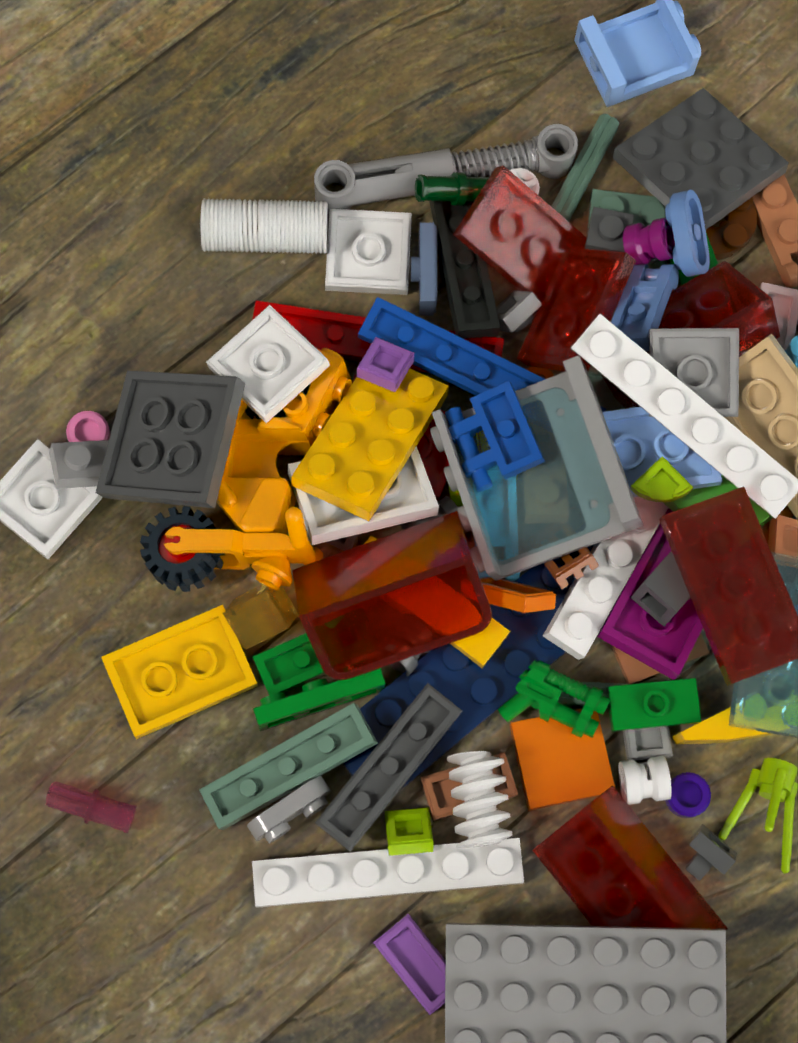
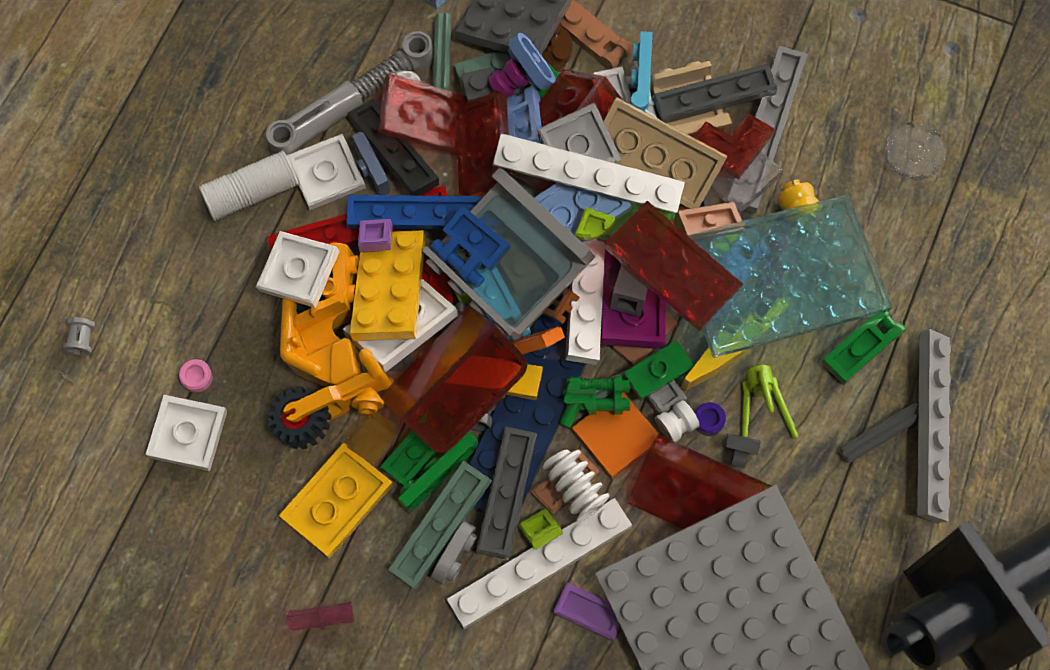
camera: 20 degrees left, 5 degrees down
light grey plate [49,440,109,489] -> none
dark grey plate [95,371,245,508] -> none
dark green pin [415,172,502,206] -> none
light grey plate [496,291,542,332] -> none

